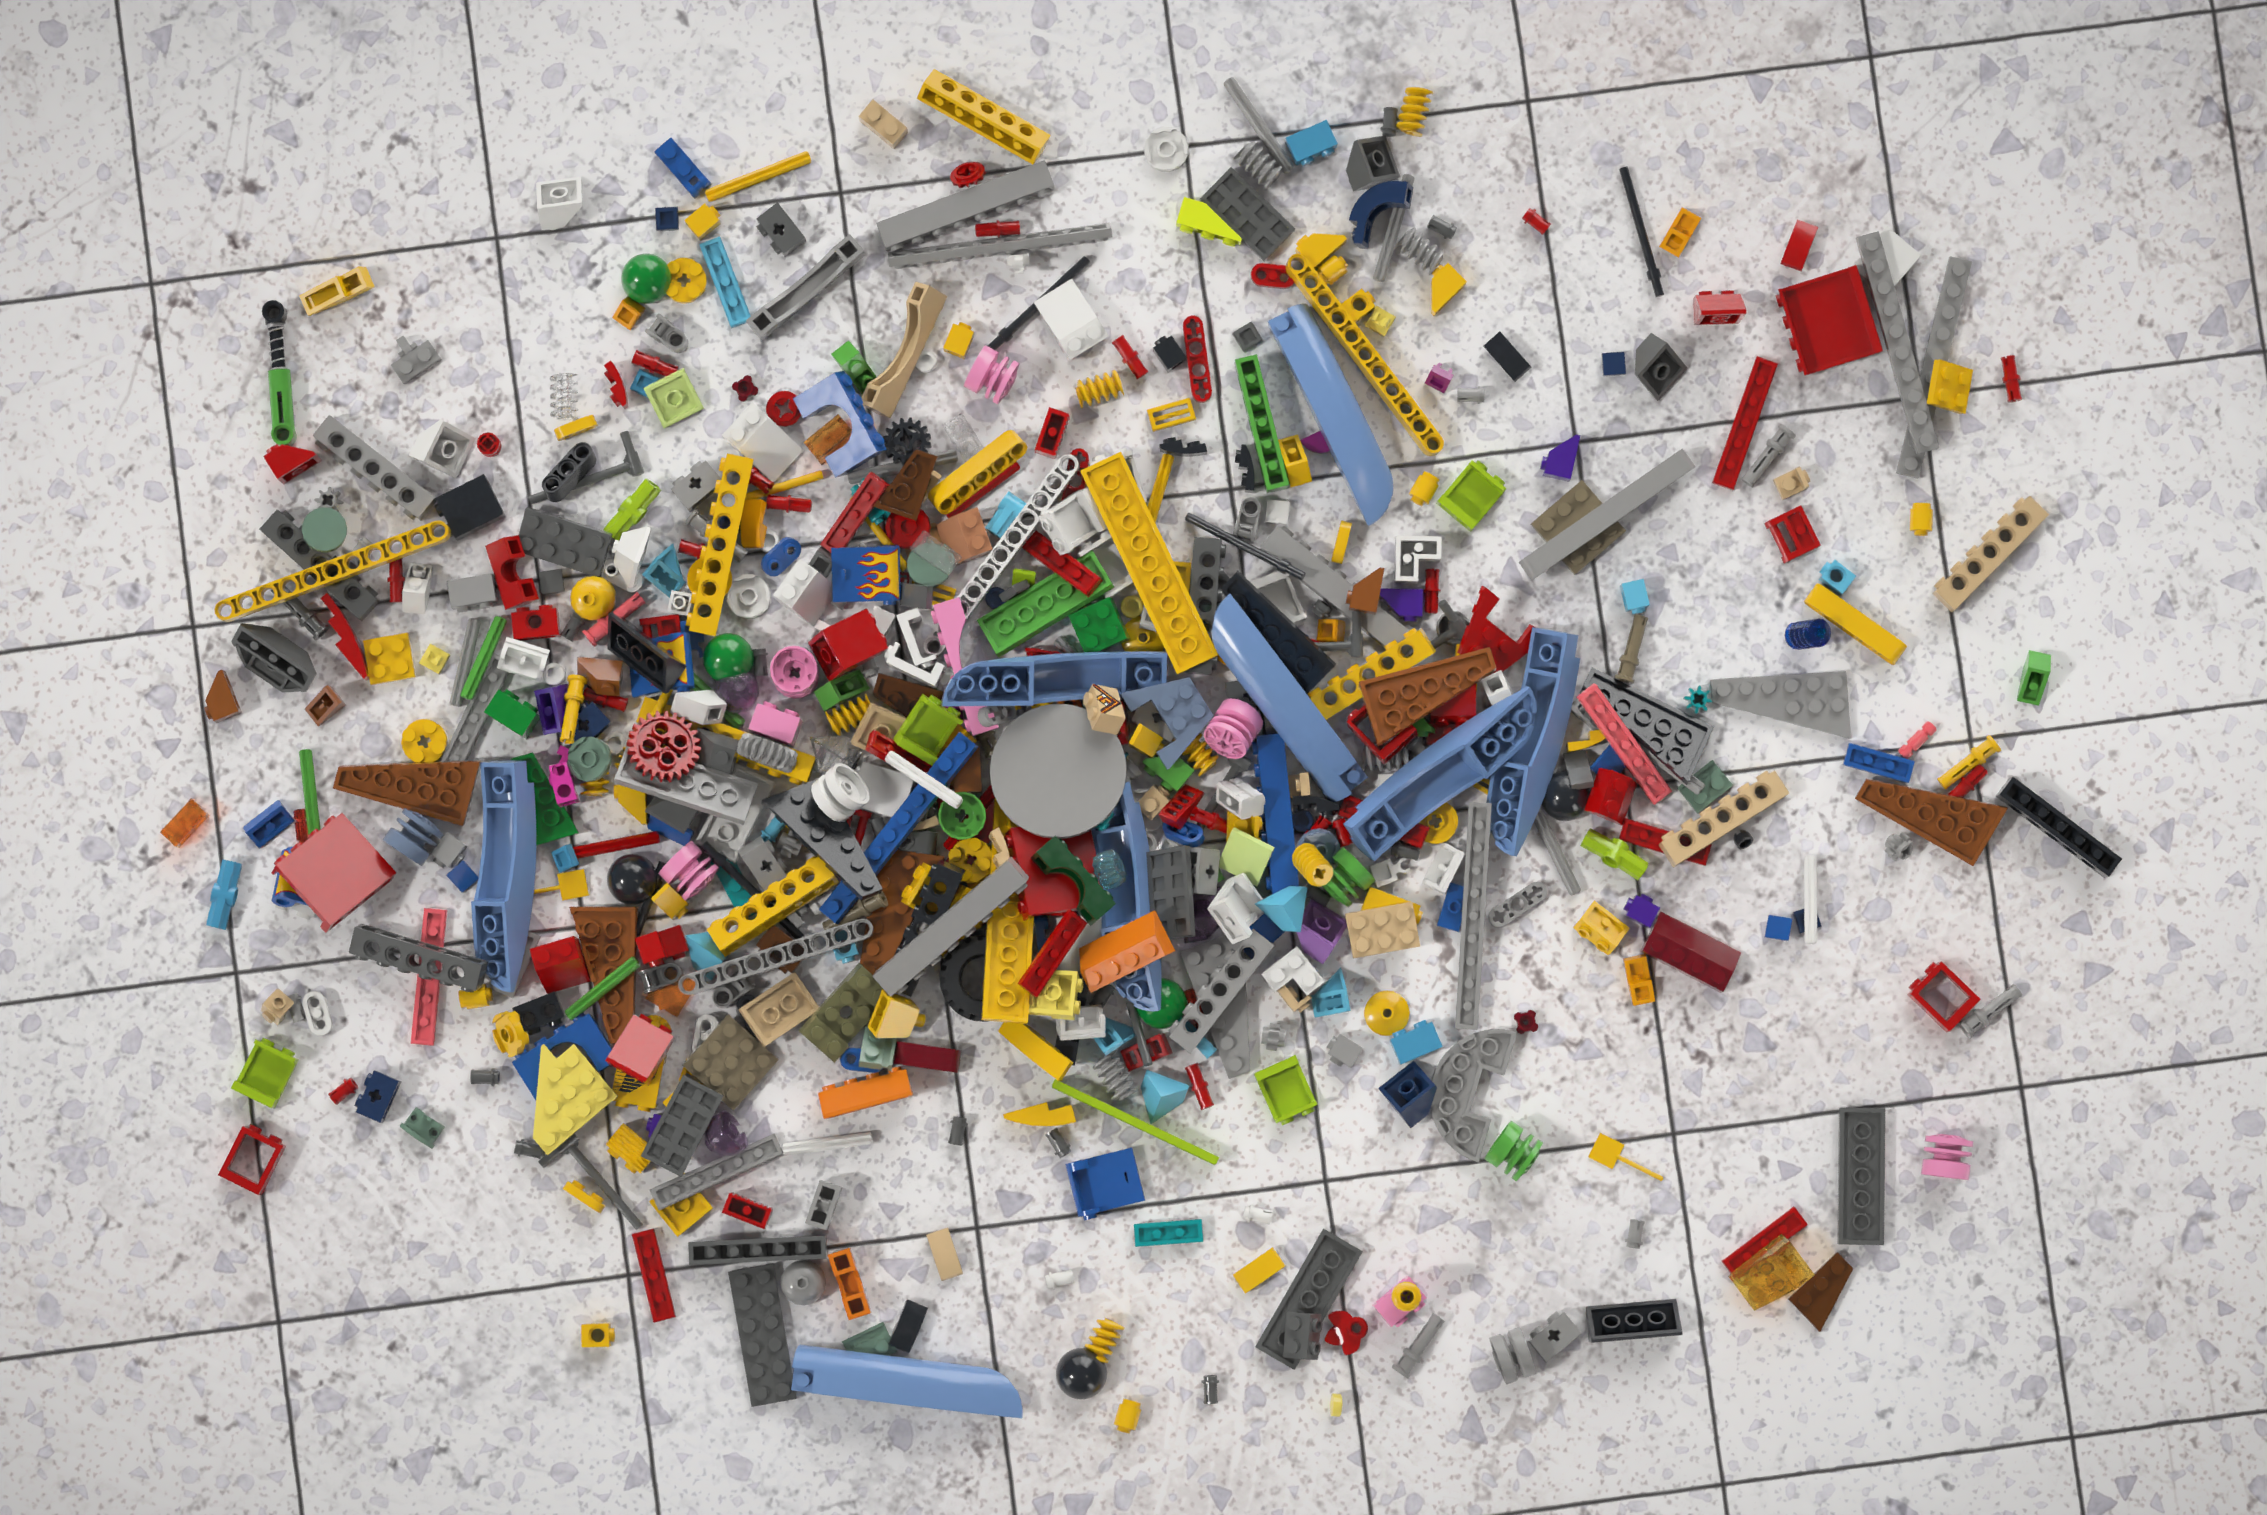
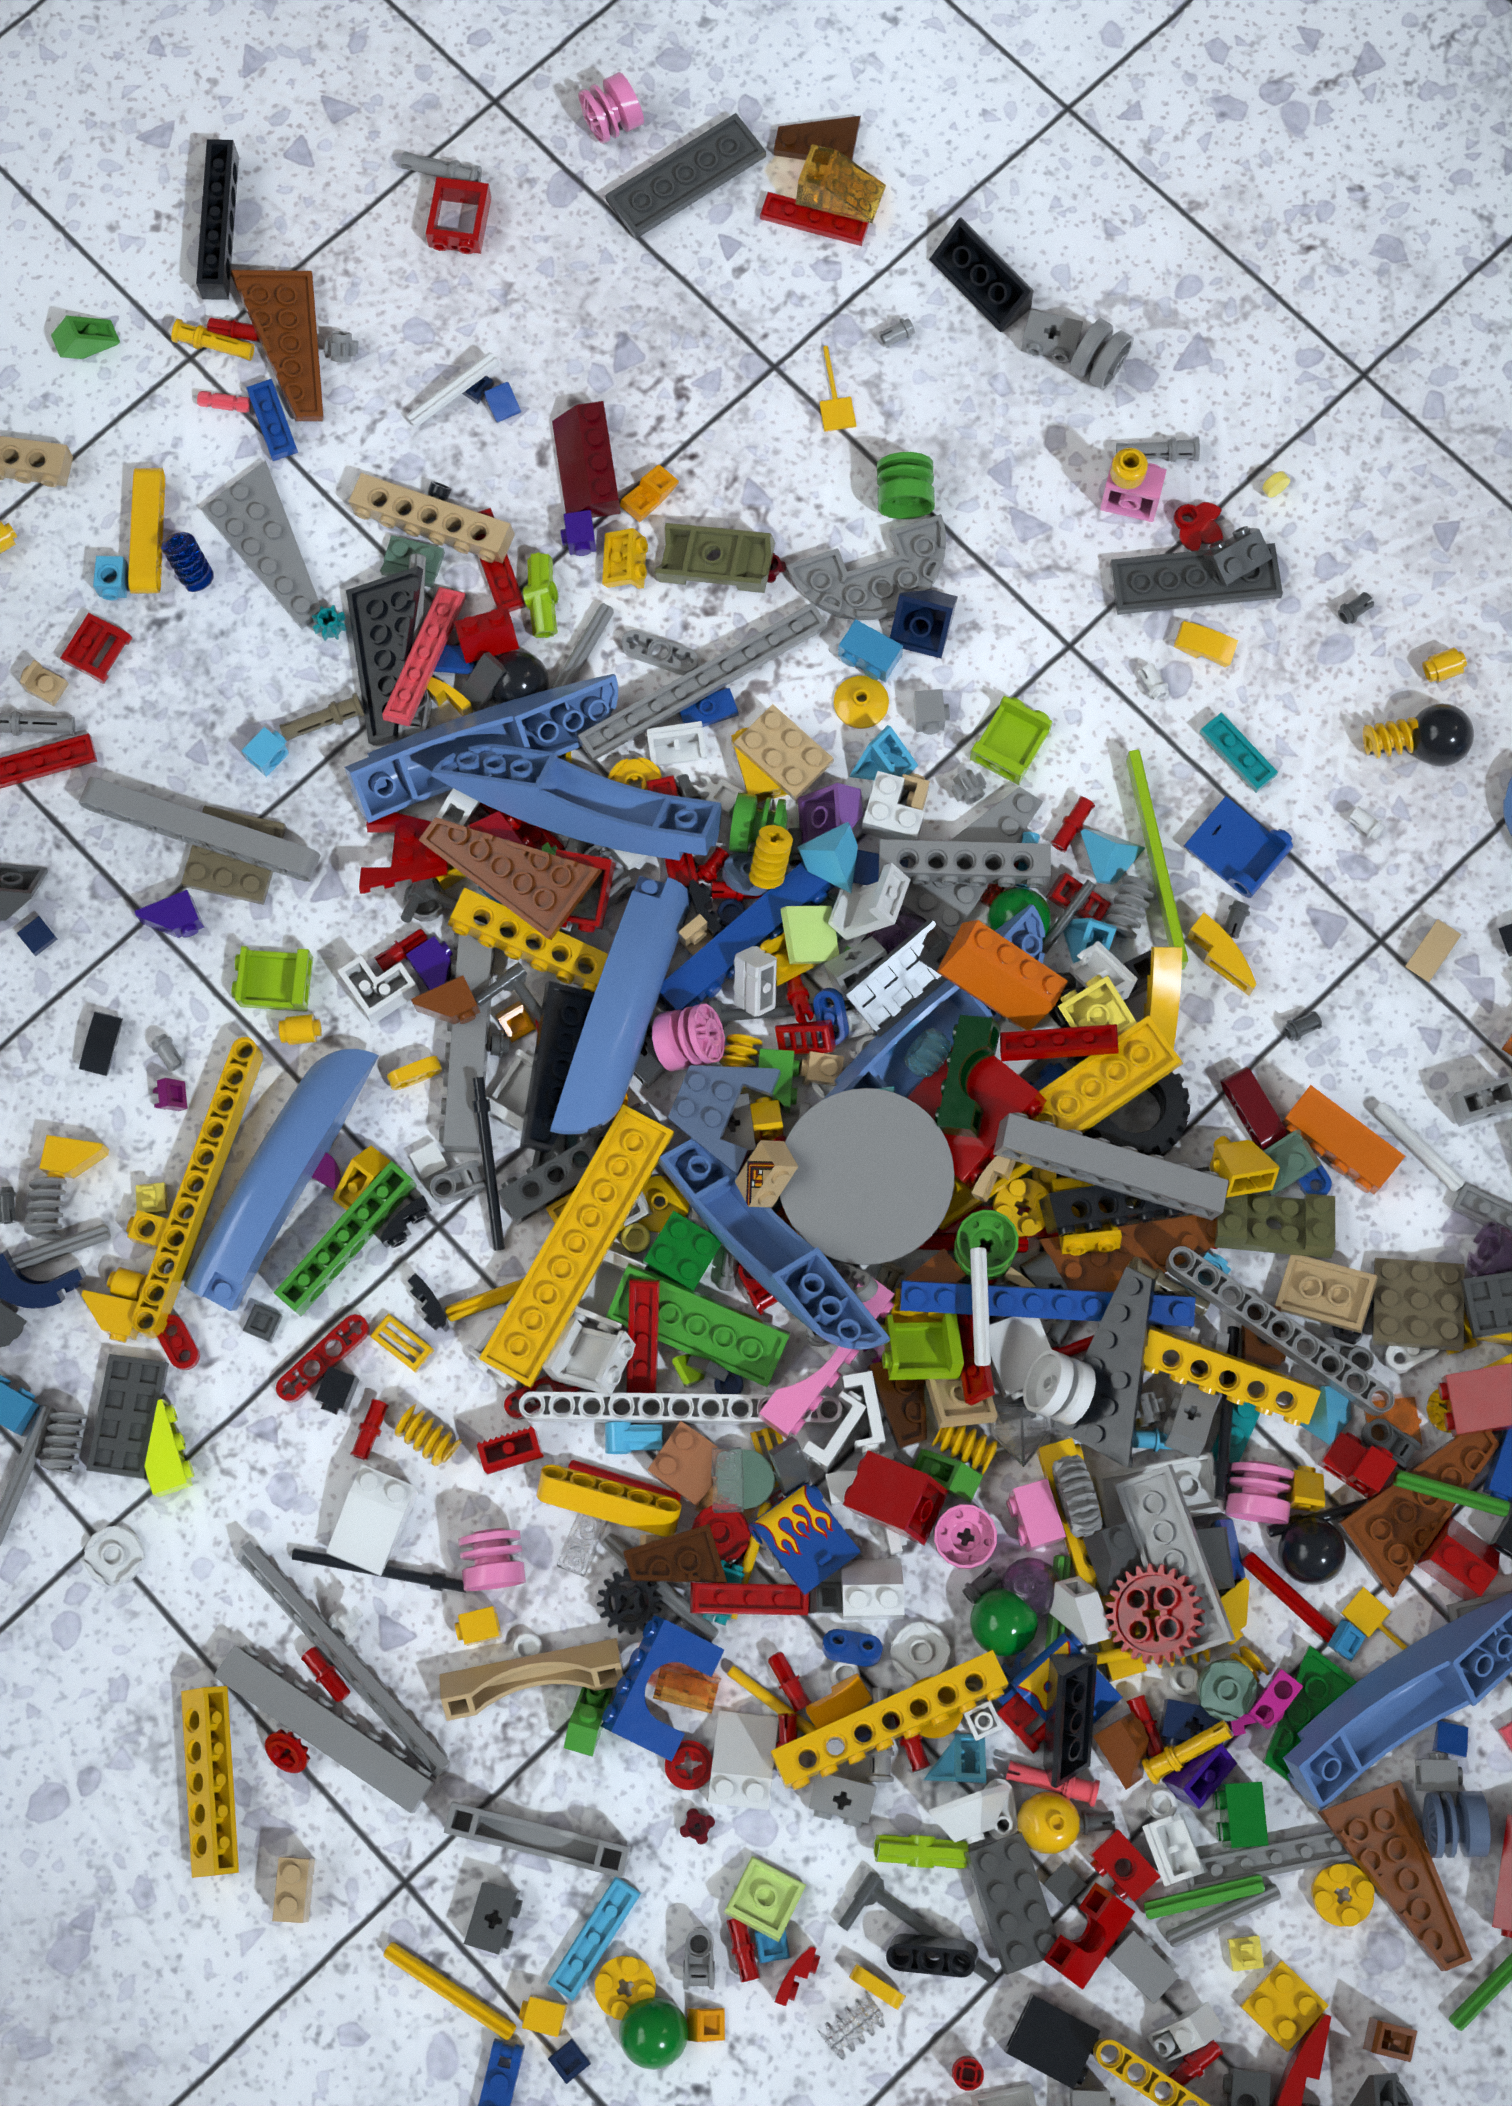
camera: 120 degrees left, 10 degrees down
none -> olive piece [655,523,775,593]

